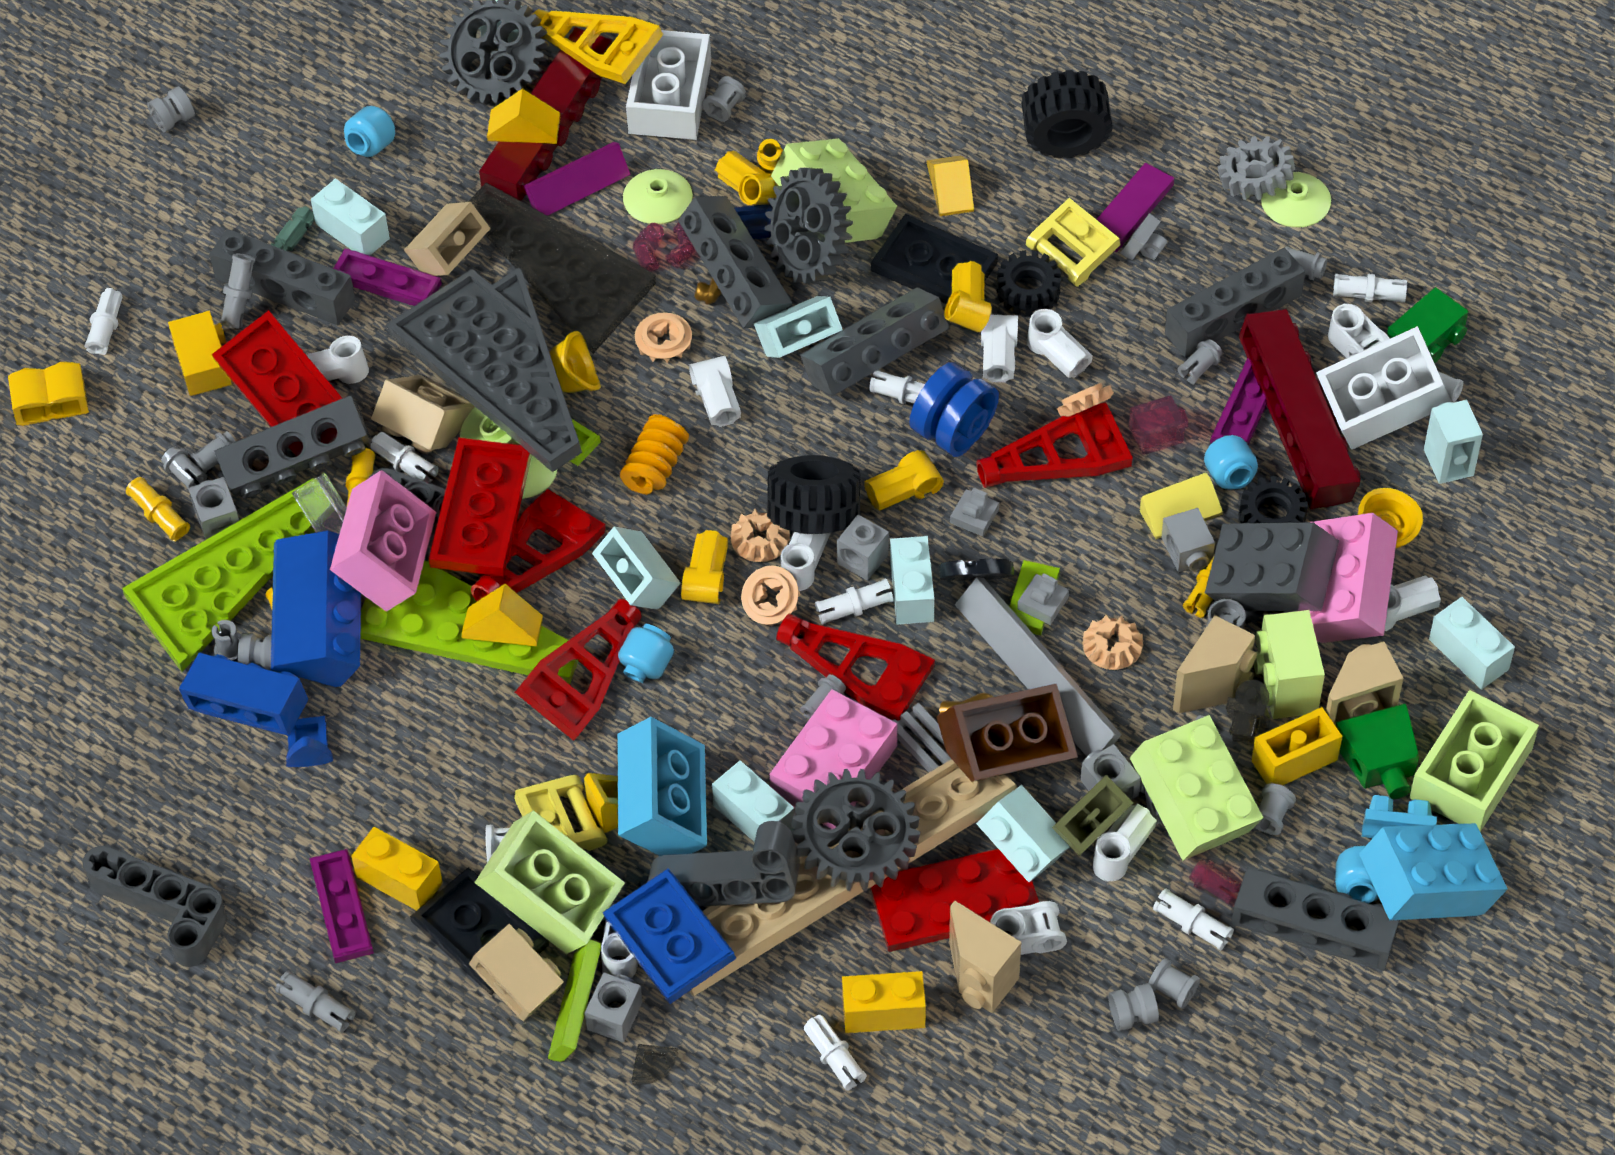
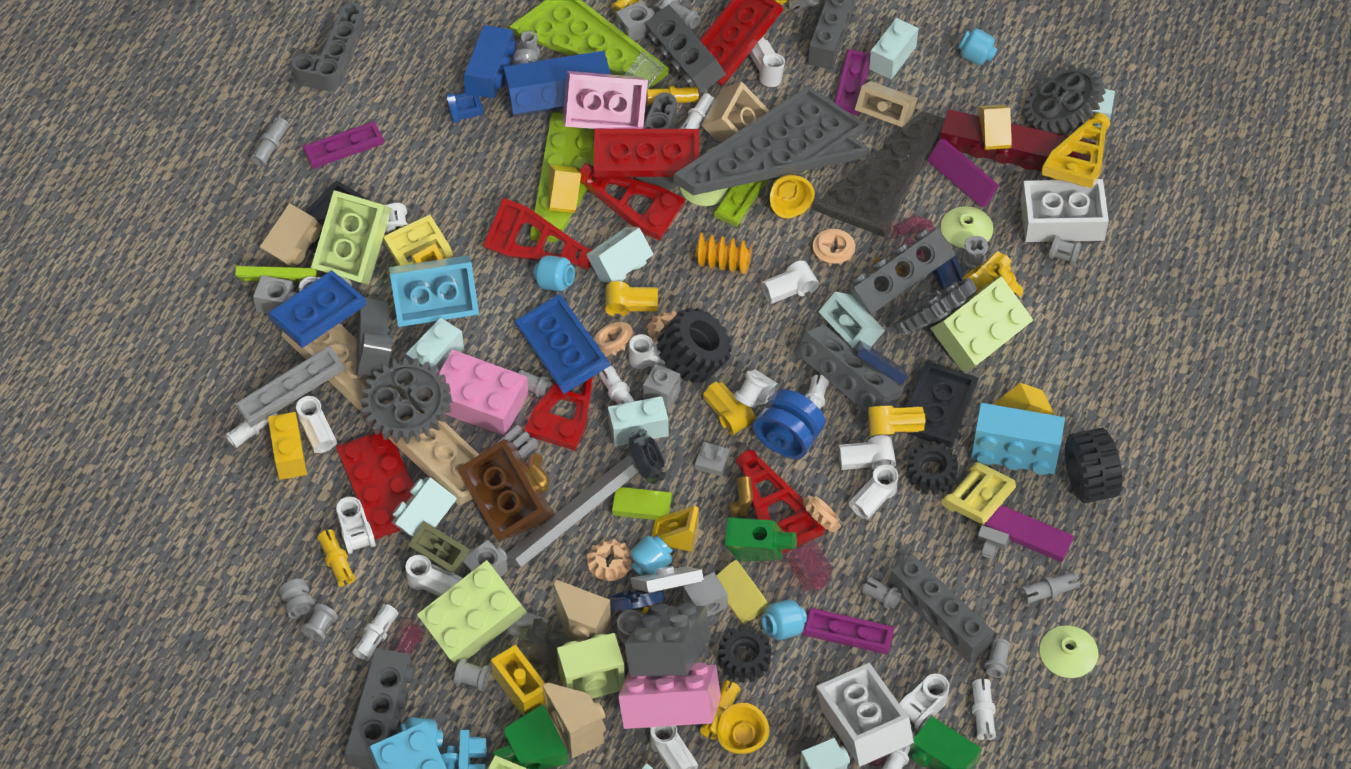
camera: 80 degrees right, 0 degrees up
sand green axle [270,206,315,252] -> none
yellow brick [351,827,443,911] -> none
clear smoke tile [632,1044,679,1085] -> none
tan slope [949,901,1021,1013] -> none
light grey tile [1017,573,1069,625] -> none
light grey gear [1218,136,1296,200] -> none
dark red brick [1239,309,1361,509] -> none
none -> light grey tile [235,346,345,428]
none -> white piece [296,396,337,453]
none -> yellow pin [317,529,355,587]
none -> blue tile [514,294,611,394]
none -> dark blue tile [607,590,665,611]
none -> medium azure head [630,535,673,576]
none -> white plate [631,566,704,593]
none -> yellow slope [651,505,699,552]
none -> green torso [725,518,797,561]
none -> pearl gold arm [729,477,753,517]
none -> white piece [734,369,779,408]
none -> dark blue tile [855,340,908,385]
none -> light grey bush [962,236,988,269]
none -> medium azure brick [971,403,1065,475]
none -> light grey pin [1020,571,1080,605]

